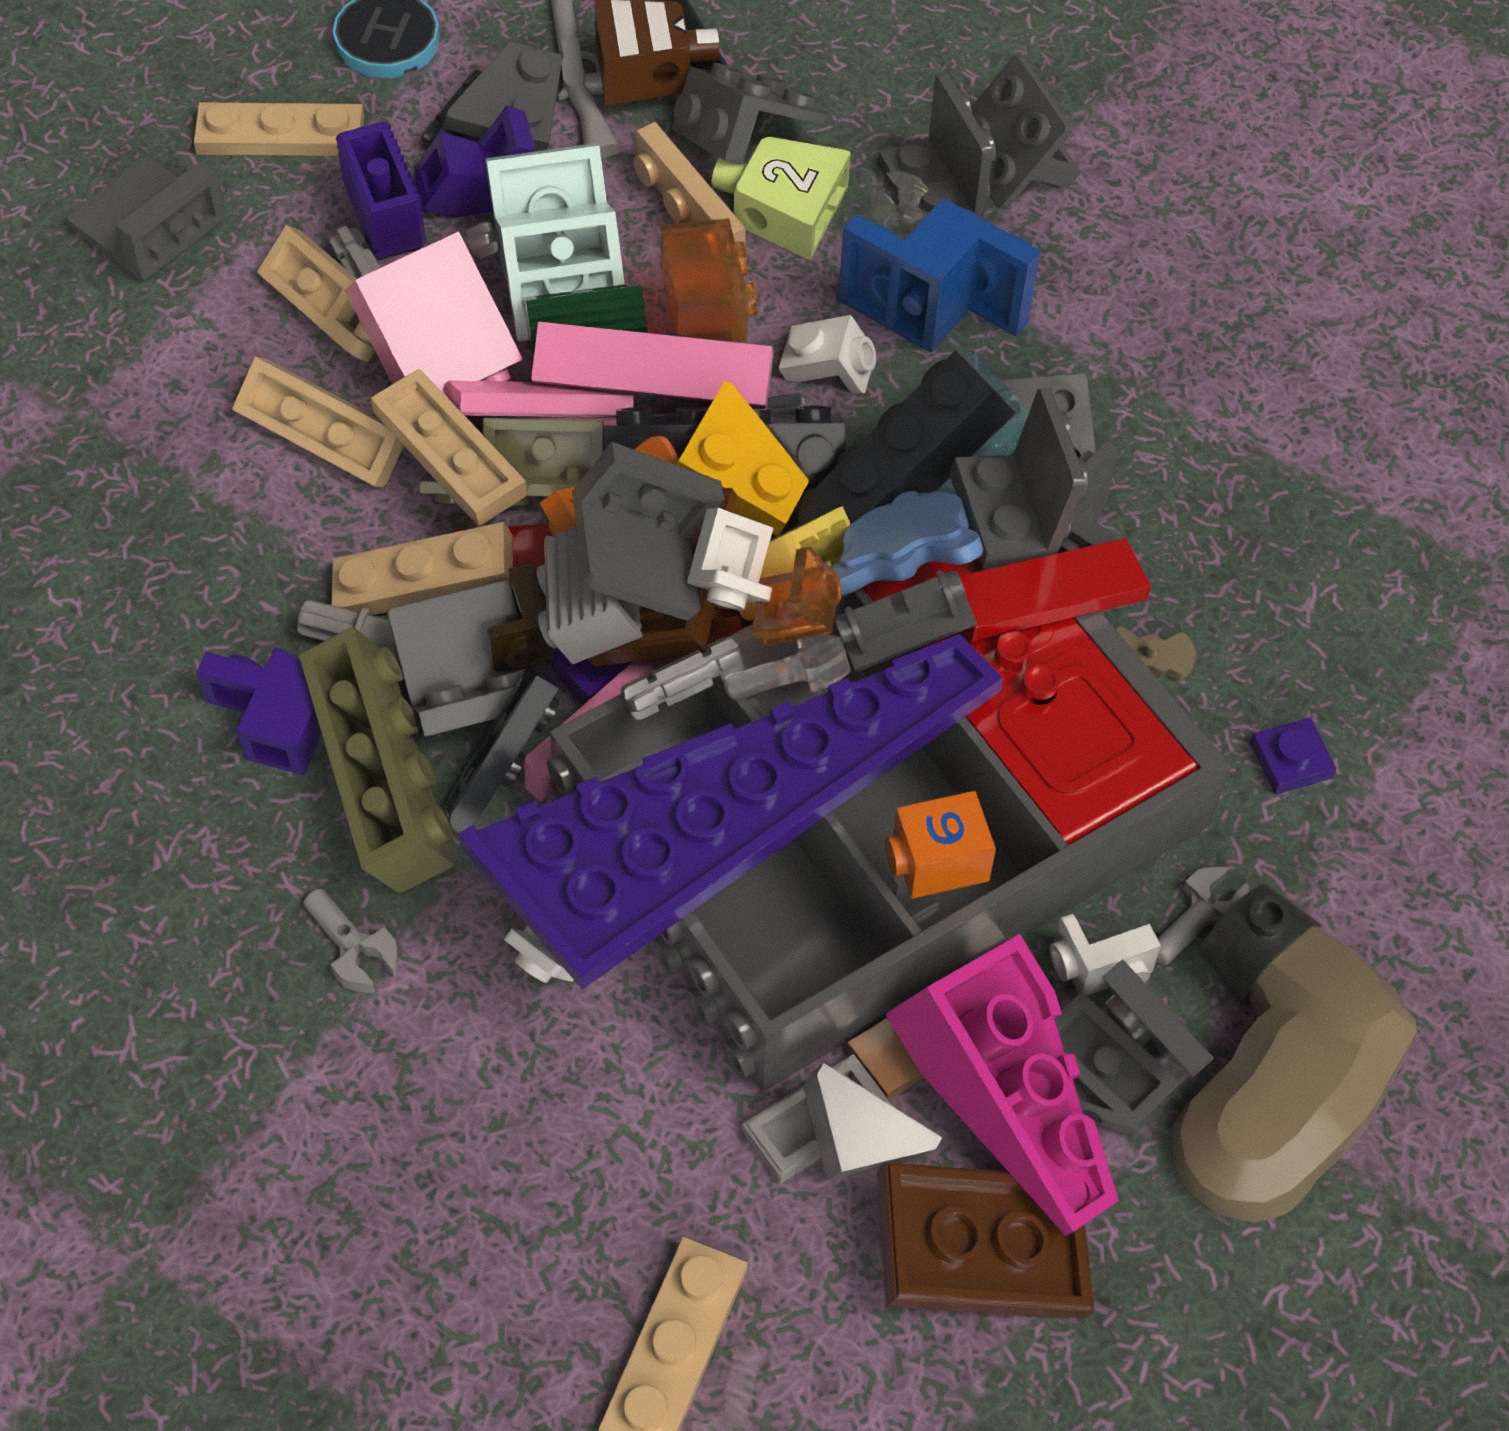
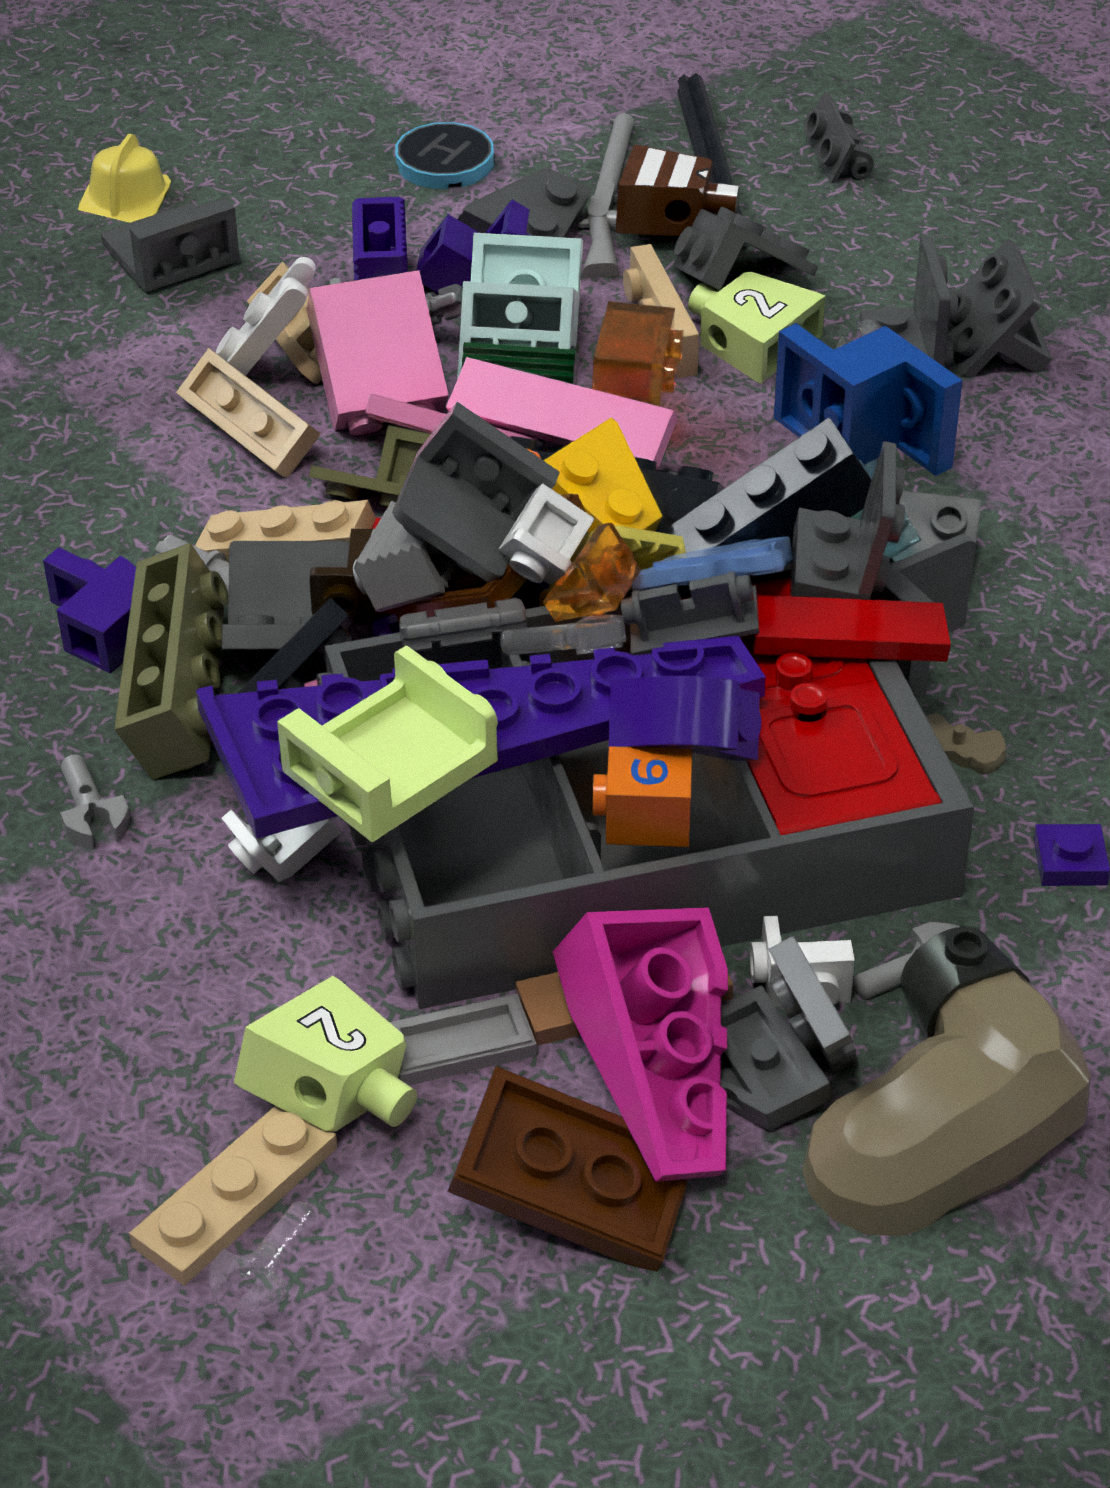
camera: 20 degrees right, 15 degrees down
tan plate [194,102,364,156] -> none
tan plate [370,368,528,527] -> none
white bracket [778,315,876,394] -> none
slope [803,1063,942,1181] -> none
none -> light yellow piece [78,134,171,223]
none -> white hinge [216,257,316,376]
none -> yellowish green torso [234,976,417,1131]
none -> yellowish green panel [277,646,498,842]
none -> dark purple brick [609,676,761,761]

